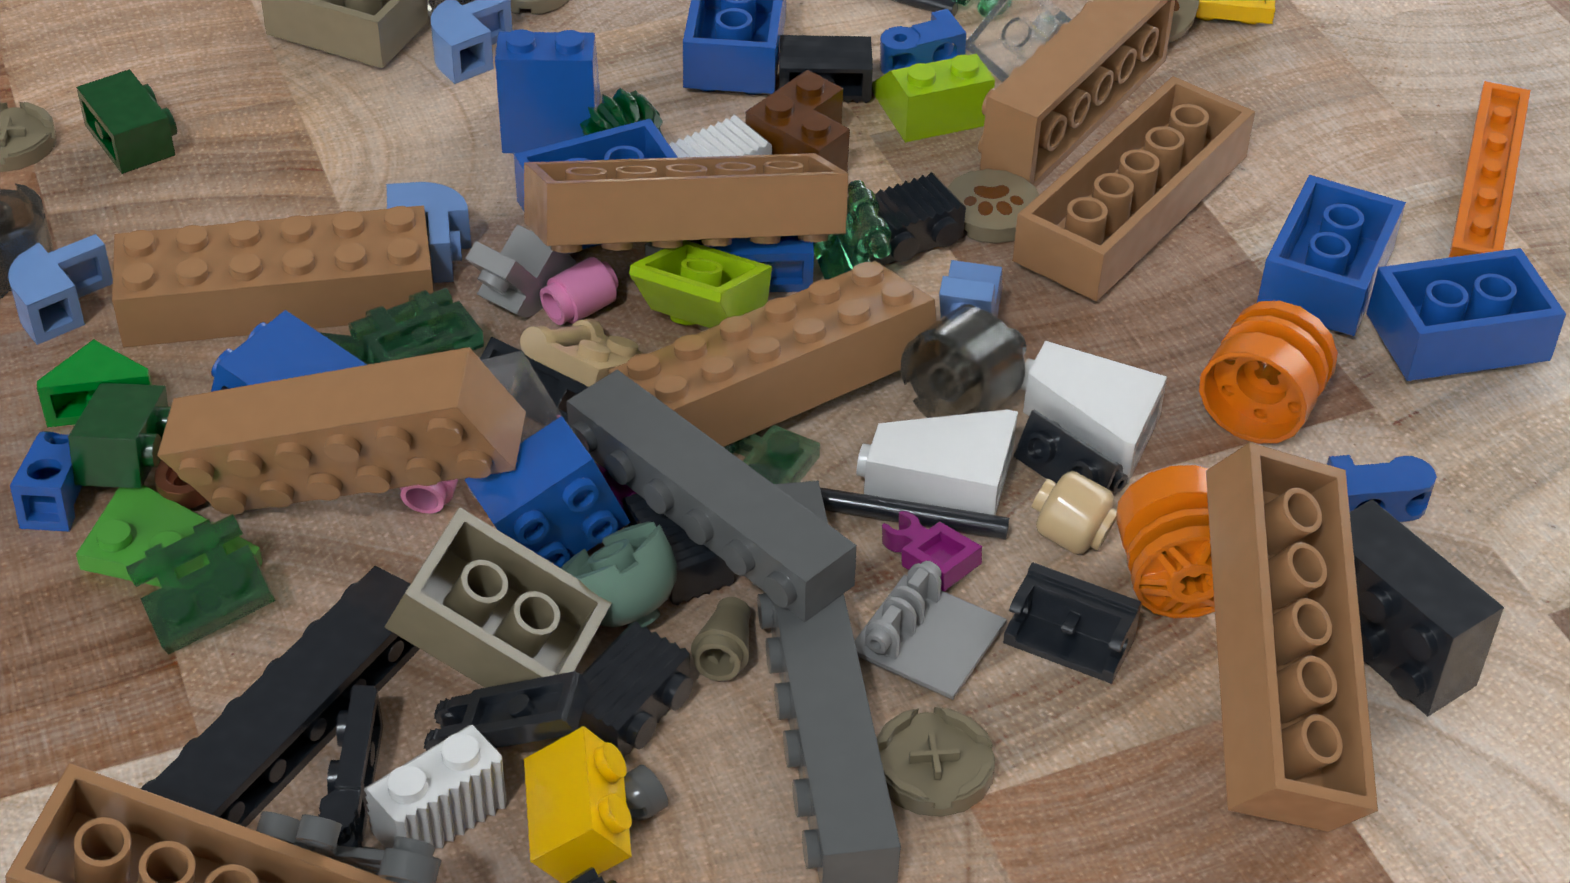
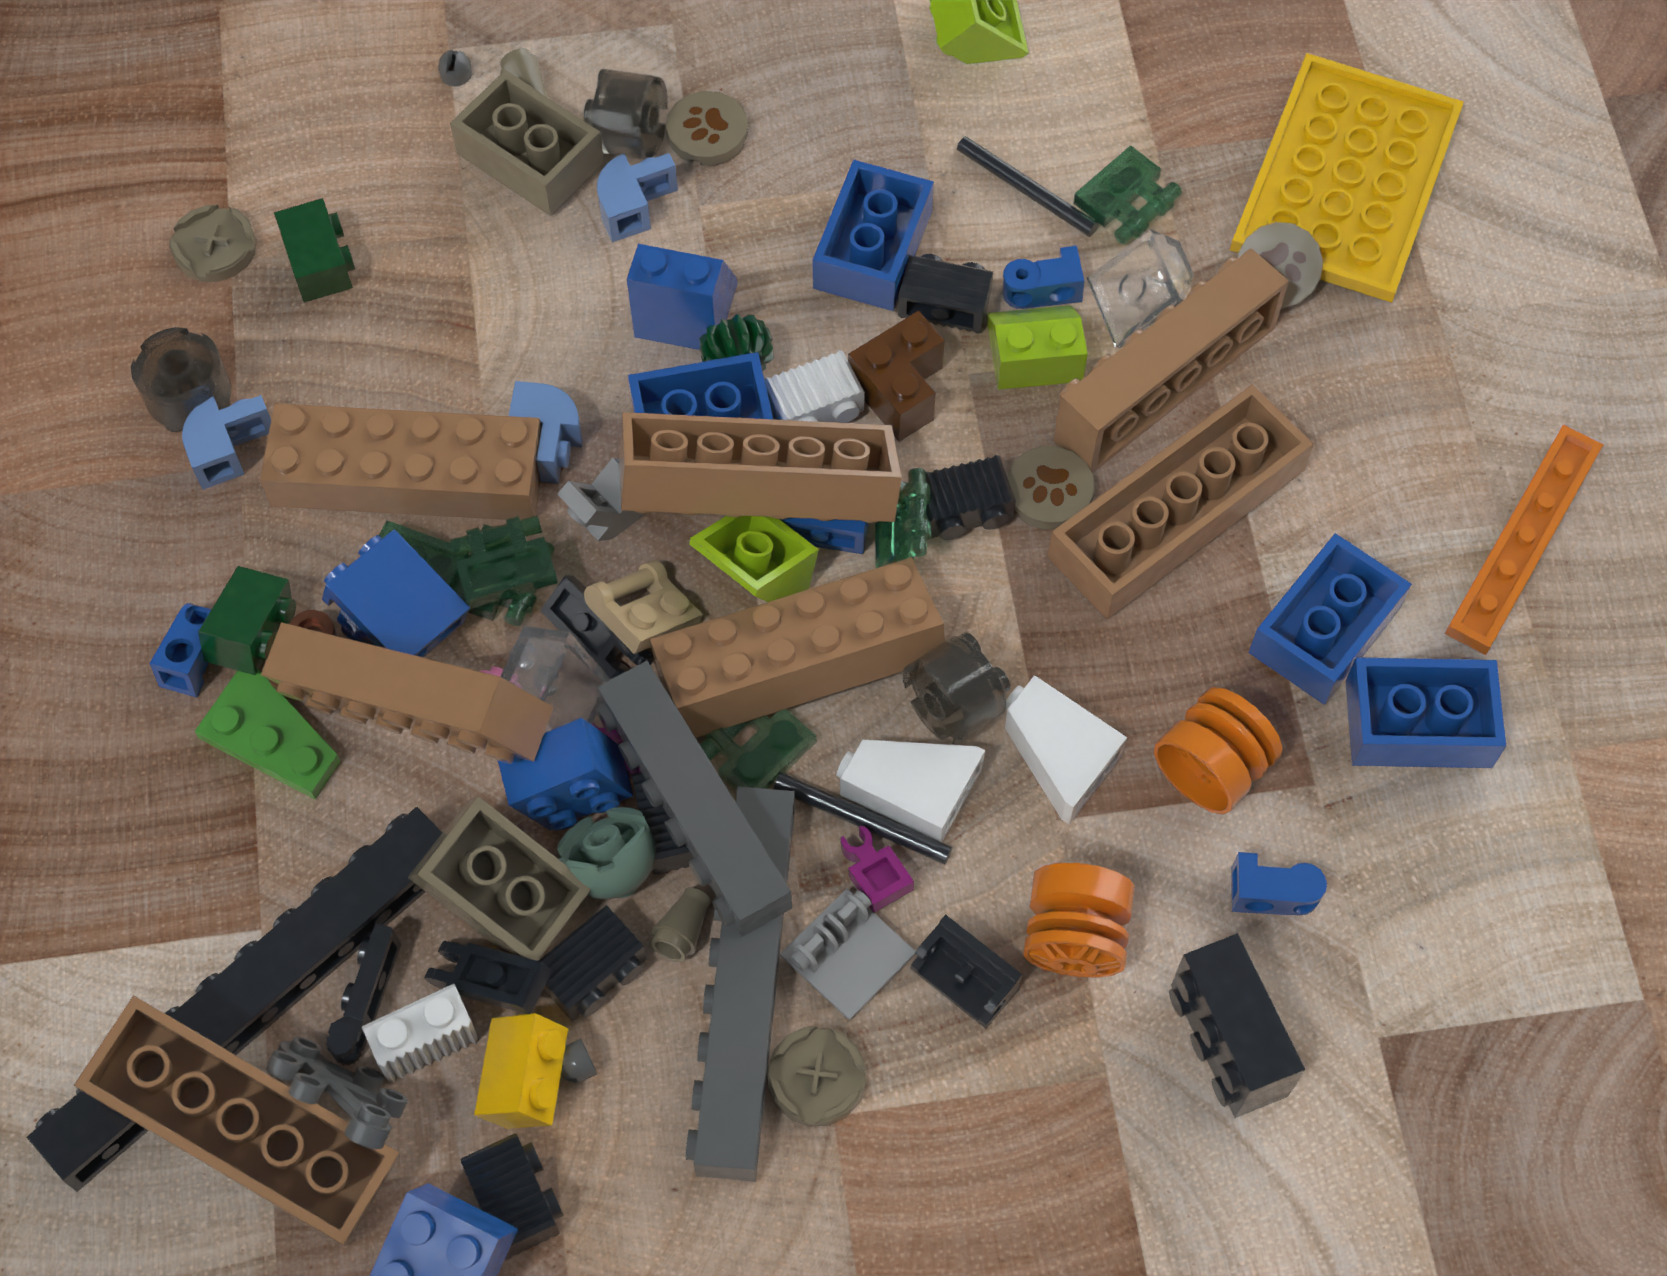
camera: 15 degrees right, 20 degrees up
green slope [37,339,152,428] -> none
clear green plate [126,514,276,655] -> none
bright pink brick [540,257,618,325] -> none
medium blue brick [938,260,1003,346] -> none
black hinge [1013,410,1128,494] -> none
tan head [1031,471,1117,555] -> none
medium nougat brick [1206,442,1378,832] -> none

